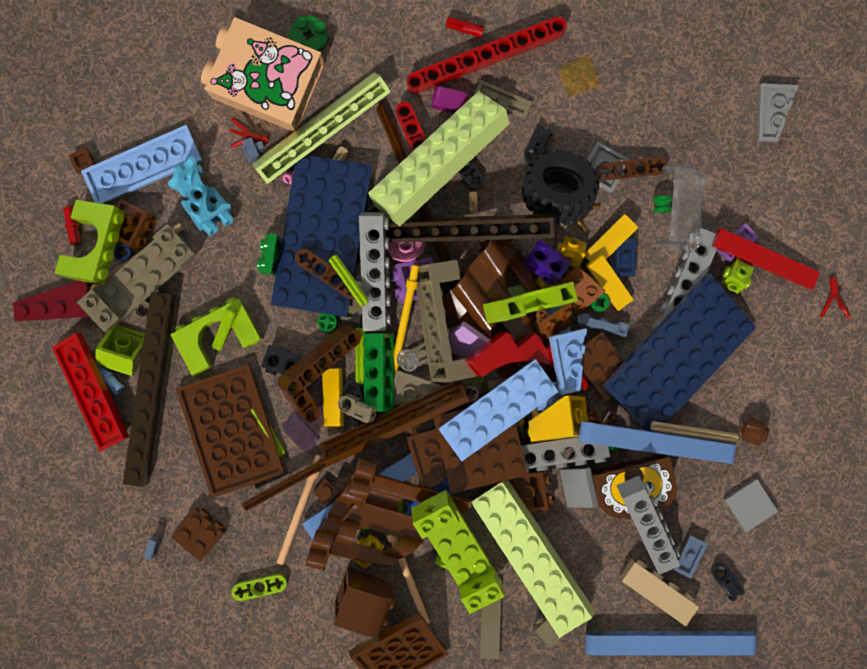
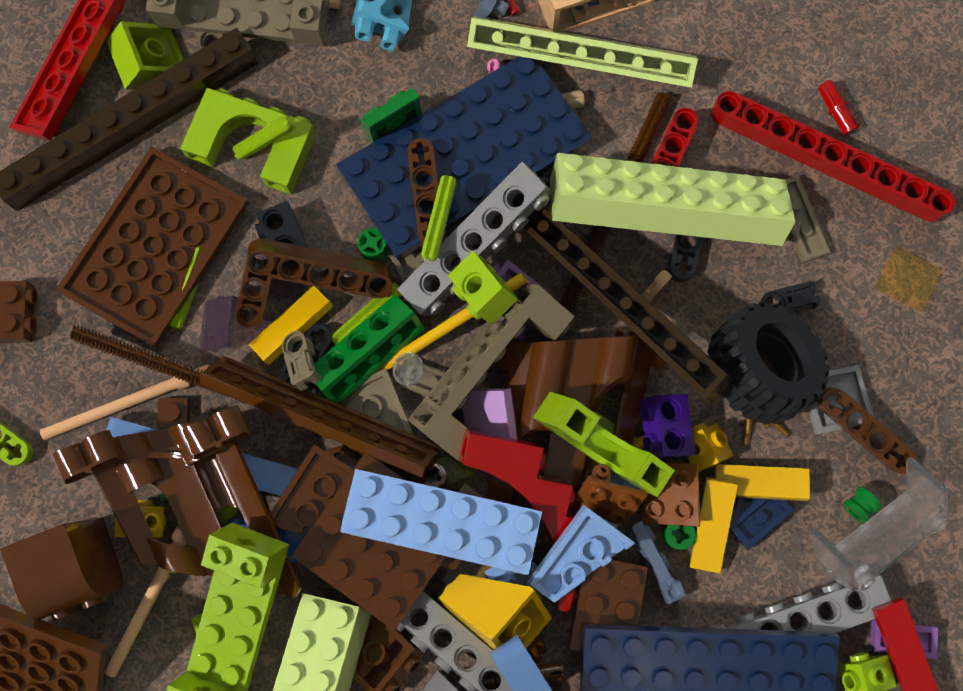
camera: 50 degrees right, 10 degrees down
light blue axle [95,362,125,395] -> none
bright pink dish [387,242,425,262] -> none
magenta beam [430,86,470,113] -> none
none -> lime brick [448,251,518,324]

